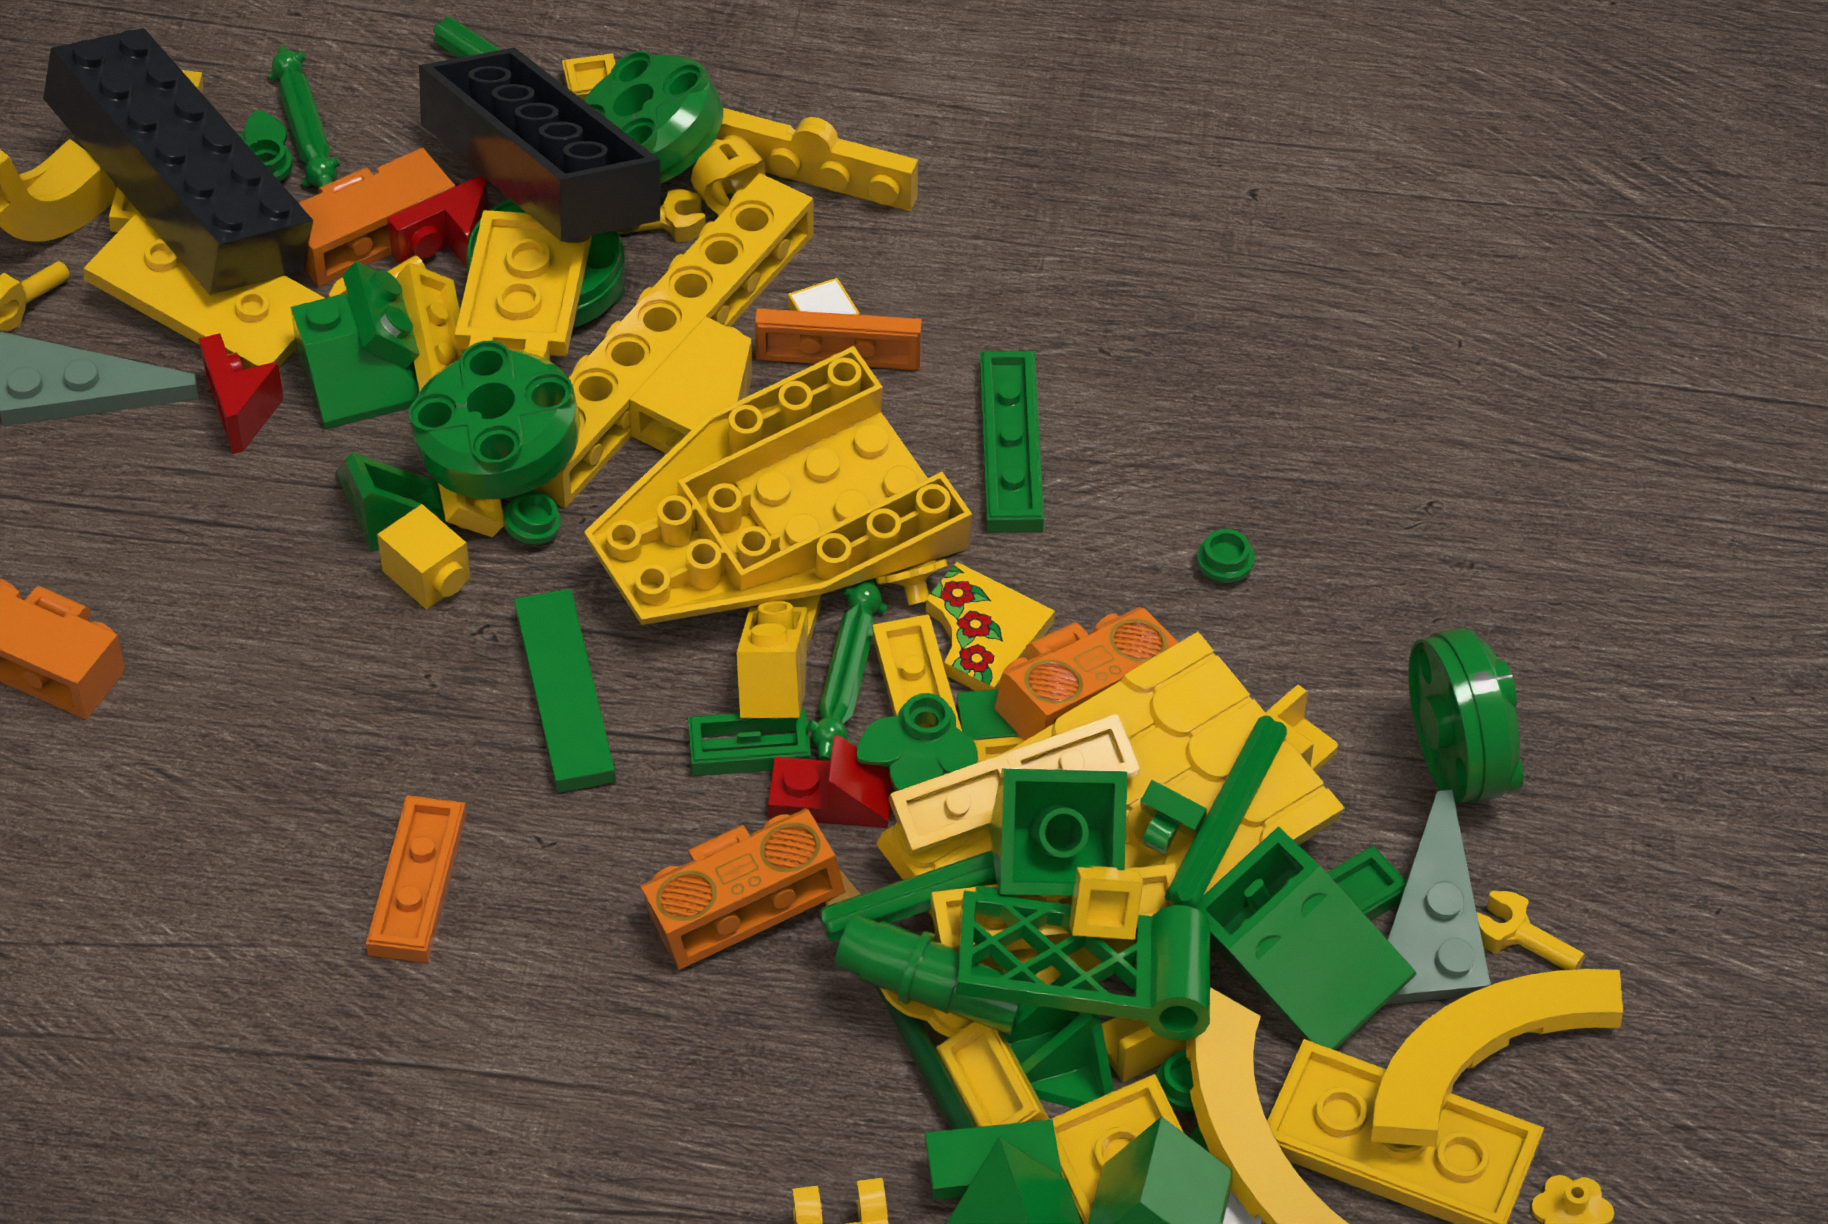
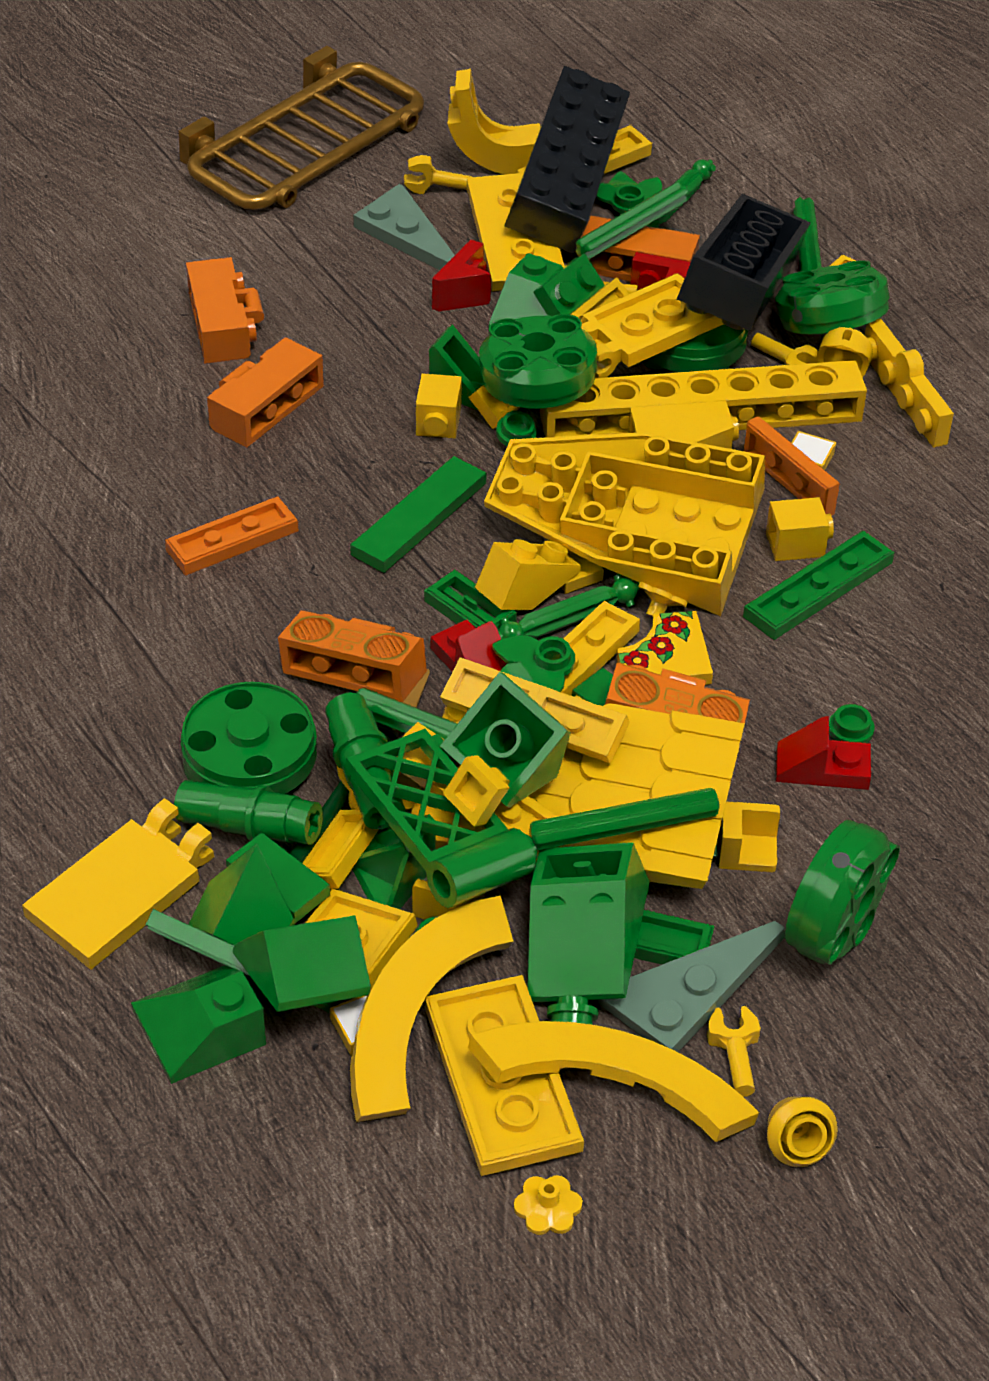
camera: 50 degrees right, 5 degrees down
green tile [1140,780,1207,855] -> none
none -> green piece [174,780,323,845]
none -> green piece [181,682,317,794]
none -> orange piece [207,337,324,448]
none -> green plate [547,995,598,1025]
none -> green axle [575,182,689,260]
none -> yellow brick [766,497,834,561]
none -> yellow cone [767,1096,838,1167]
none -> red slope [776,716,871,790]

